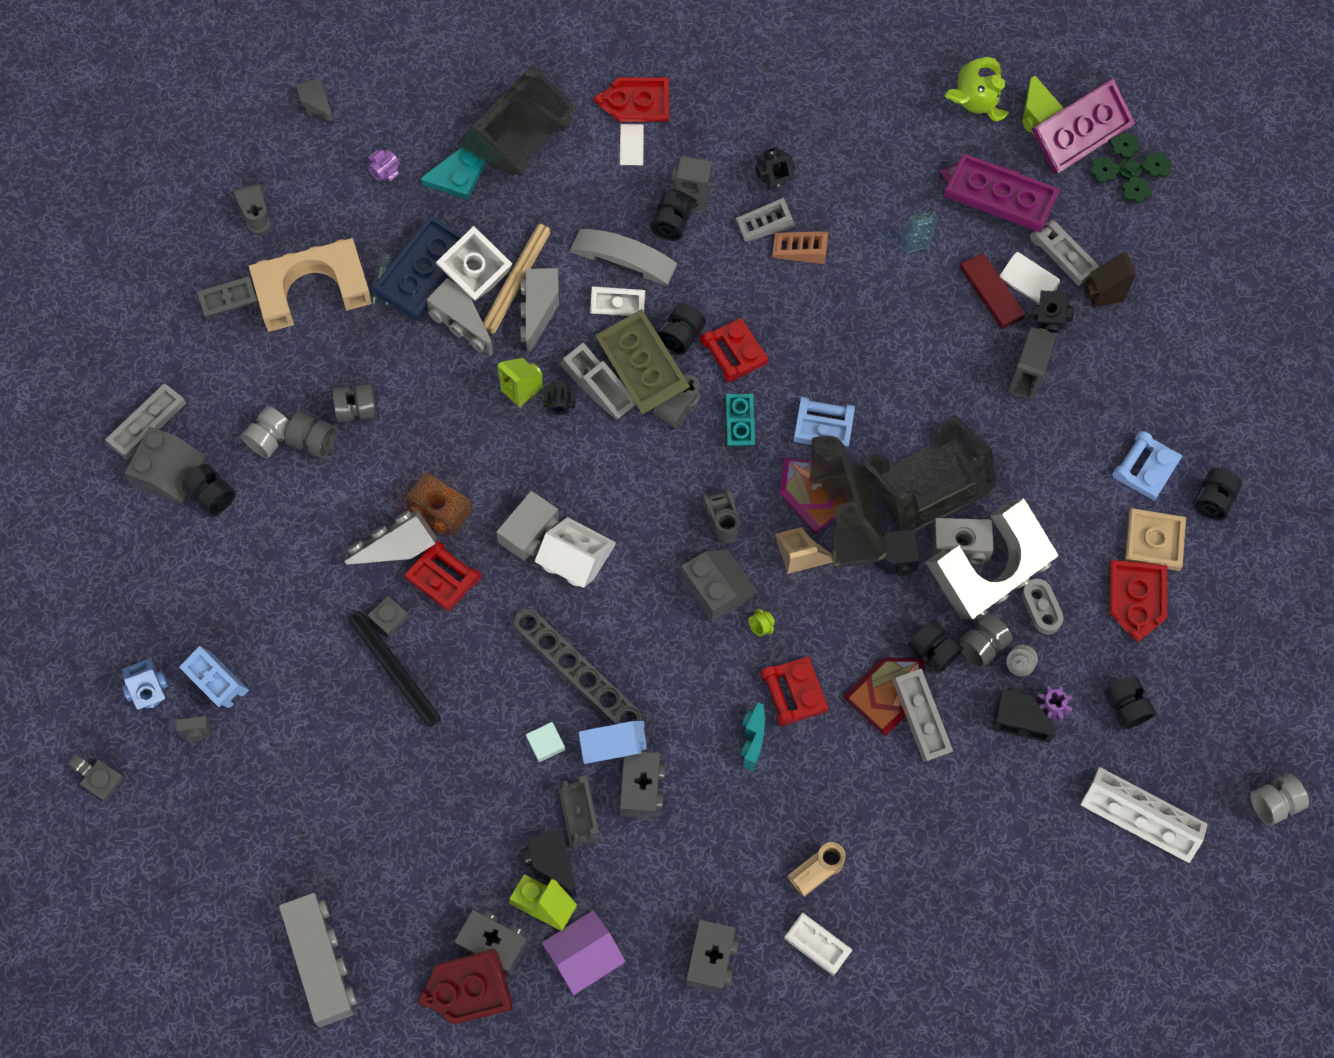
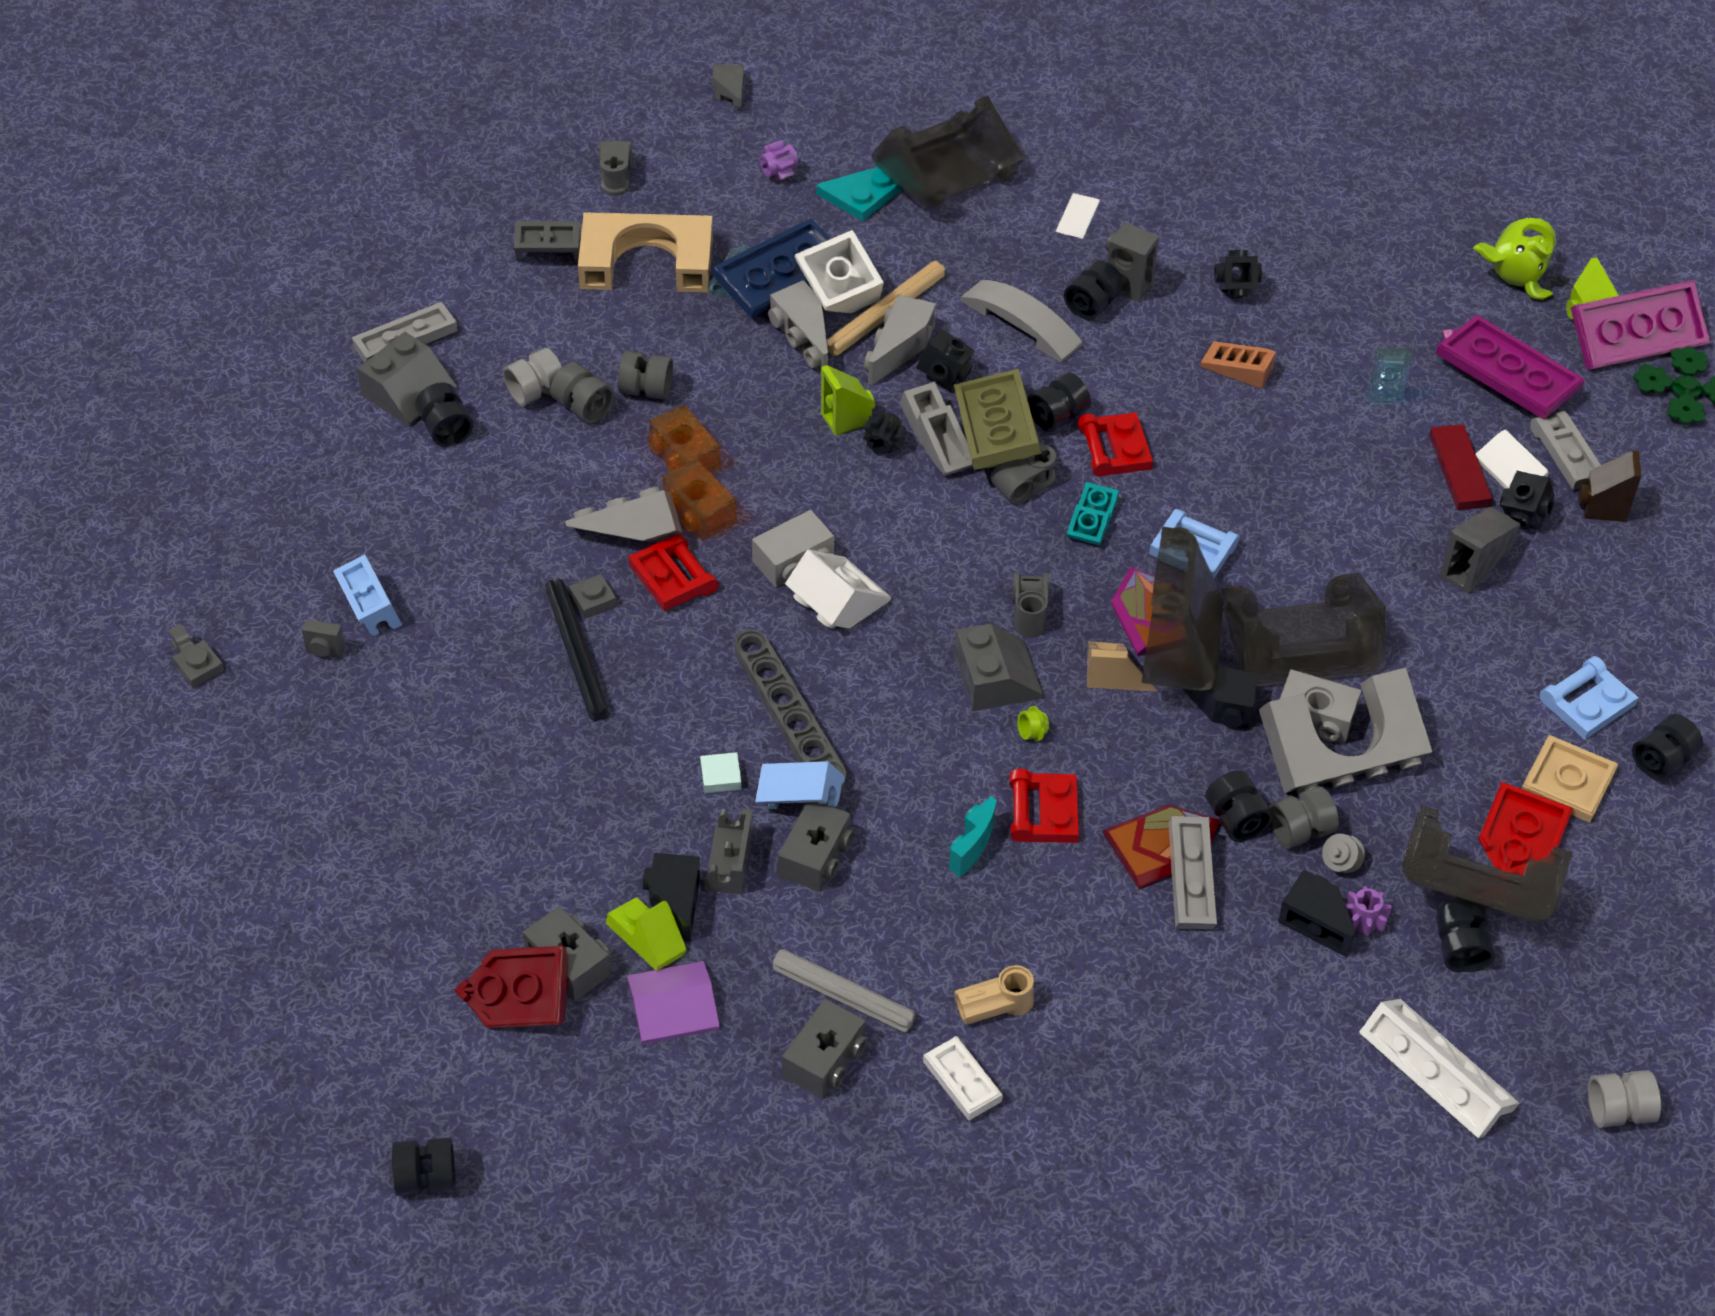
camera: 20 degrees right, 15 degrees down
medium blue brick [122,658,168,710] -> none
light grey brick [279,892,357,1028] -> none
white slope [590,287,646,316] -> none
red tile [593,77,669,122] -> none
light grey slope [736,197,795,242] -> none
light grey plate [1022,579,1063,635] -> none
none -> clear orange brick [647,404,721,485]
none -> light grey axle [773,949,915,1032]
none -> black brick [916,329,975,389]
none -> clear smoke windscreen [1402,805,1573,923]

